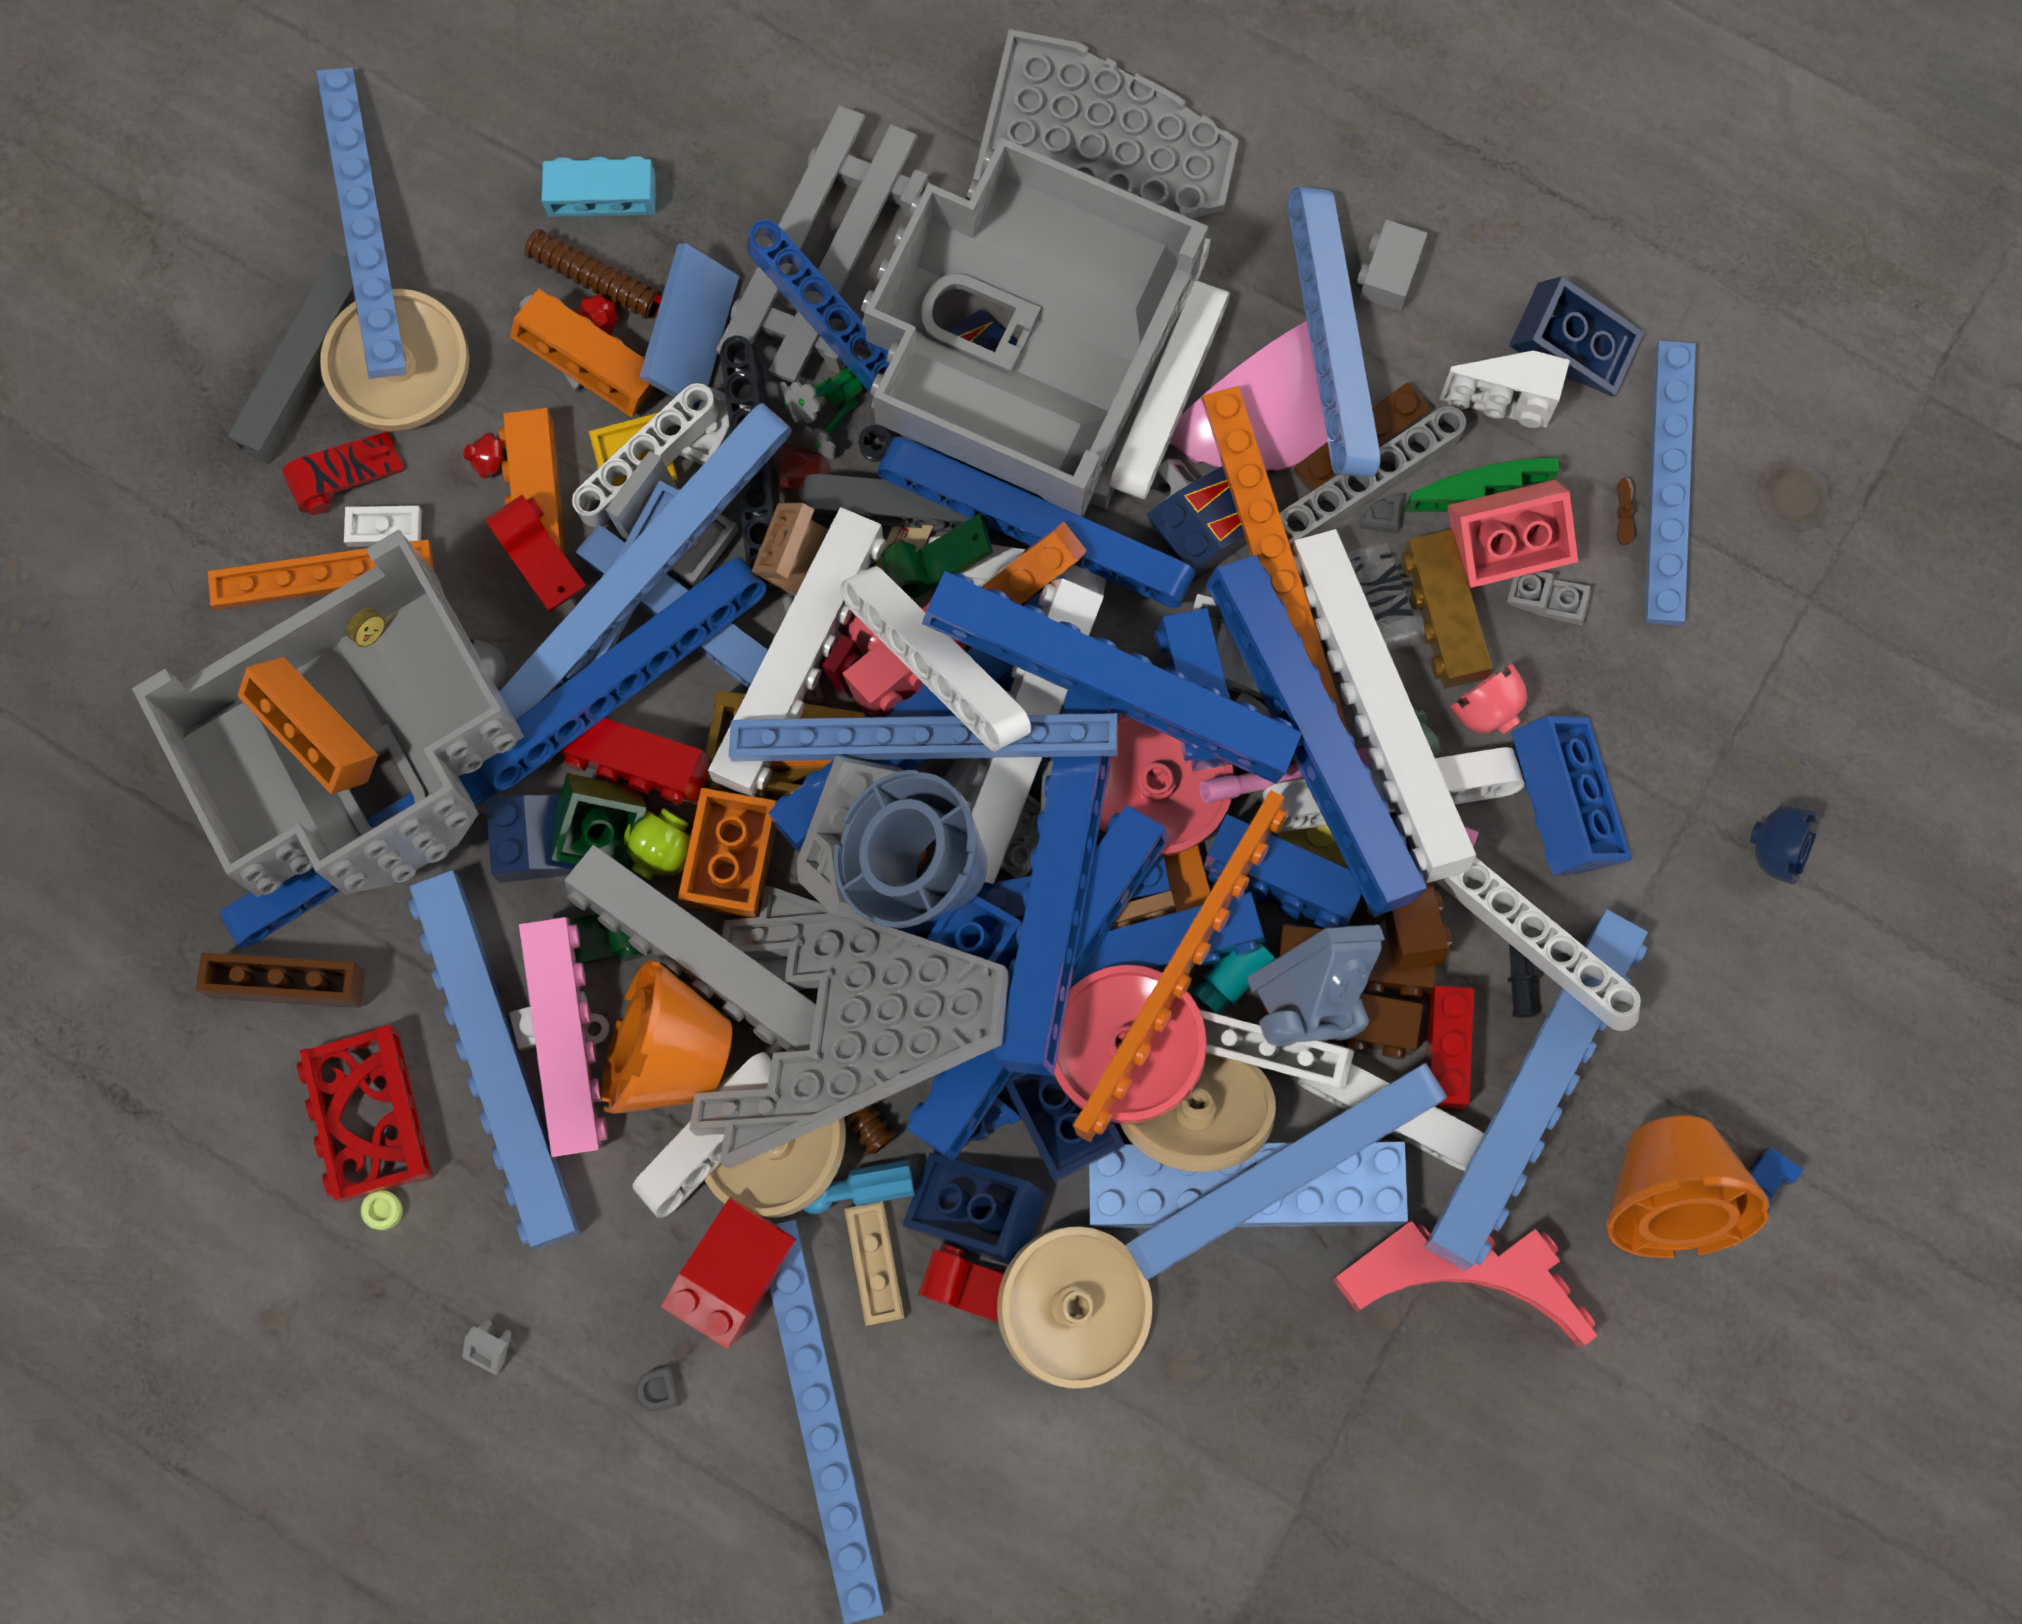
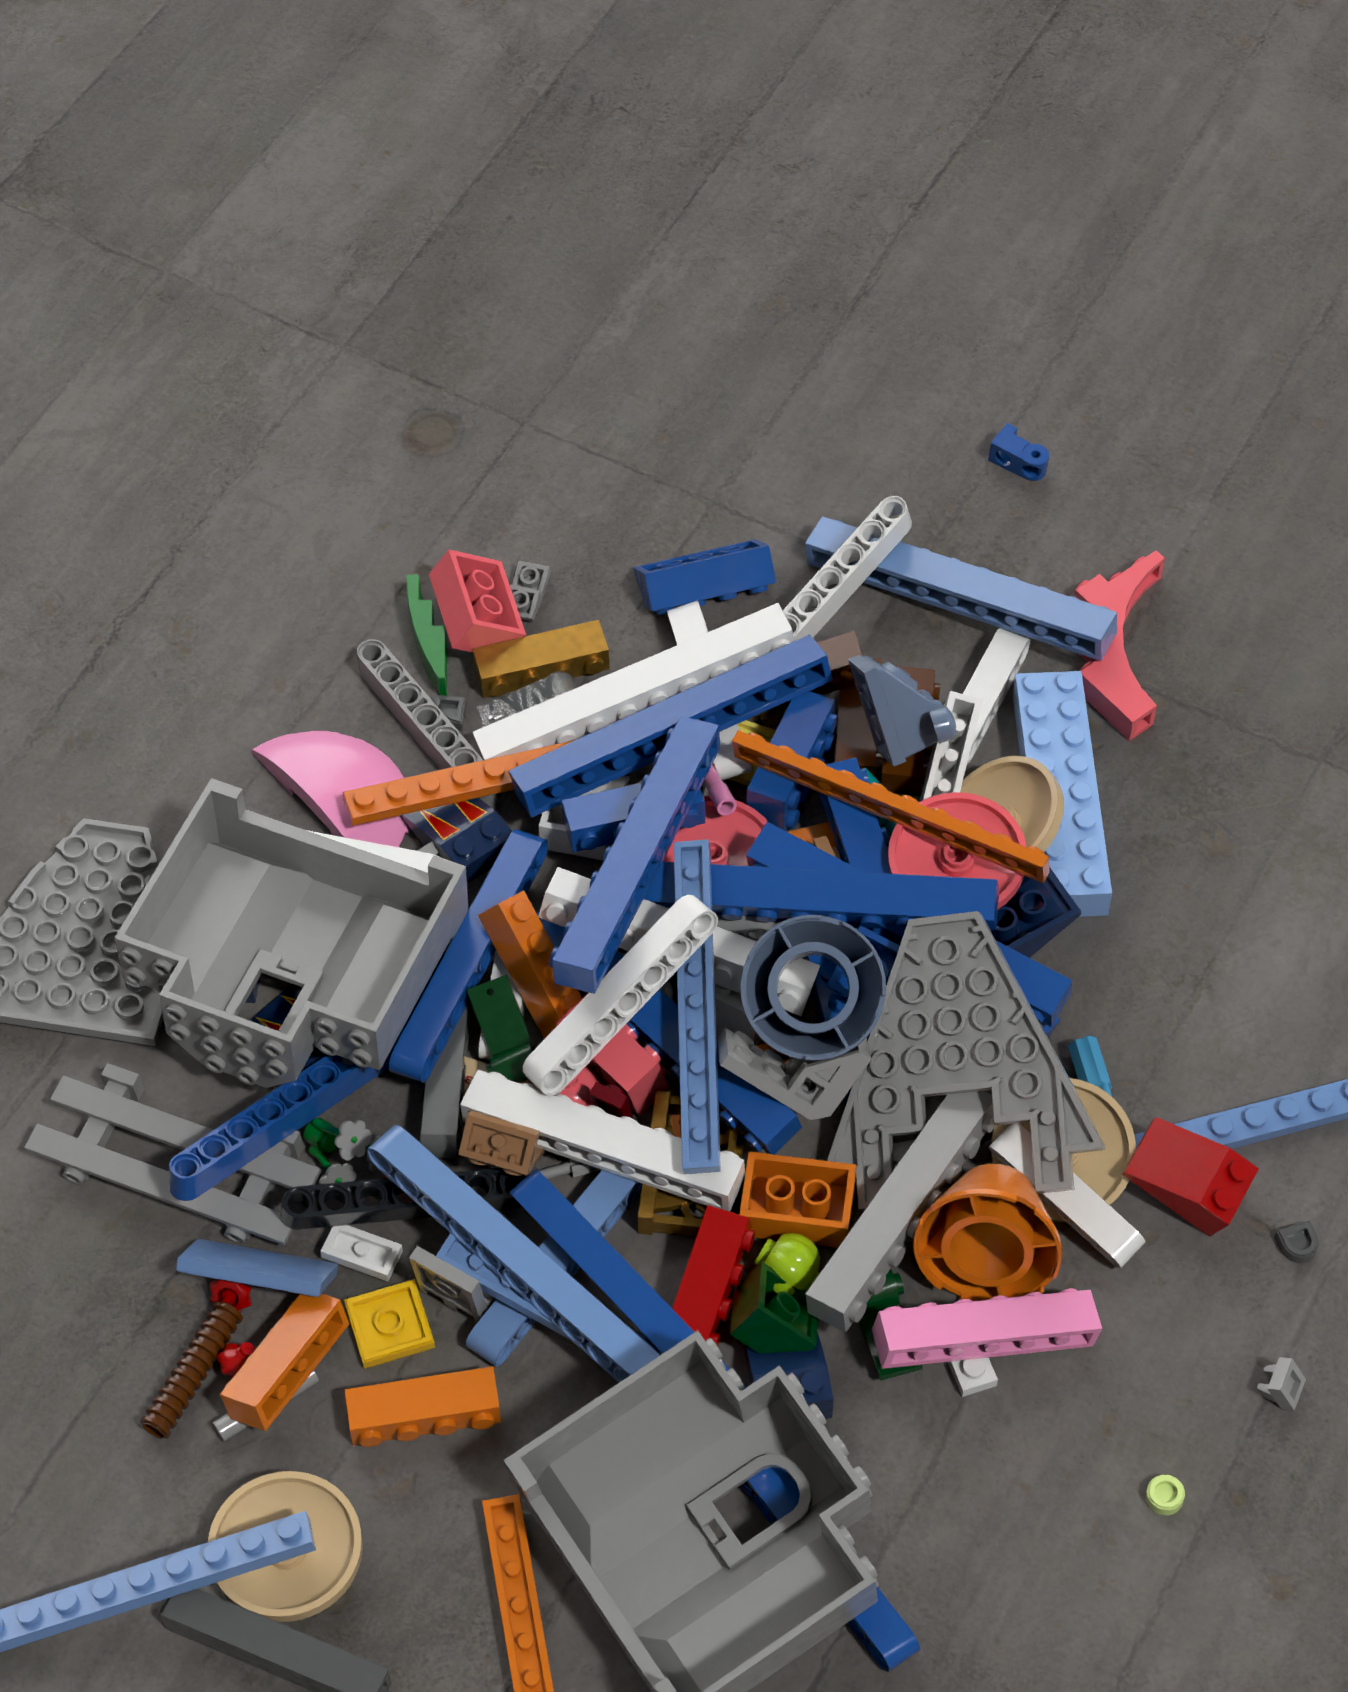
camera: 95 degrees left, 20 degrees down
reddish brown brick [196,952,365,1008] -> none
orange brick [237,657,378,795] -> none
red door [282,431,404,515] -> none
red fence [297,1024,433,1203] -> none
white plate [344,506,422,547] -> none
tile [346,608,386,647] -> none
medium blue brick [408,870,582,1250] -> none
red piece [464,433,504,479] -> none
red door [484,494,587,612] -> none
medium azure brick [542,156,656,217] -> none
white beam [572,383,719,527] -> none
tan tile [844,1201,905,1326] -> none
black bush [859,425,891,462] -> none
dark blue slope [902,1153,1047,1265] -> none
red door [918,1244,1004,1323] -> none
tan dish [997,1227,1152,1388] -> none
medium blue beam [1126,1064,1448,1281] -> none
medium blue beam [1288,186,1380,477] -> none
reddish brown plate [1293,382,1431,492] -> none
light grey brick [1357,220,1427,311] -> none
red brick [1426,986,1474,1111] -> none
white slope [1440,351,1570,428] -> none
coral cylinder [1450,663,1527,734] -> none
black axle [1507,944,1538,1018] -> none
dark blue slope [1509,276,1644,396] -> none
orange cone [1607,1116,1770,1258] -> none
reddish brown piece [1616,477,1634,546] -> none
medium blue plate [1644,340,1696,626] -> none
dark blue cylinder [1750,806,1820,885] -> none

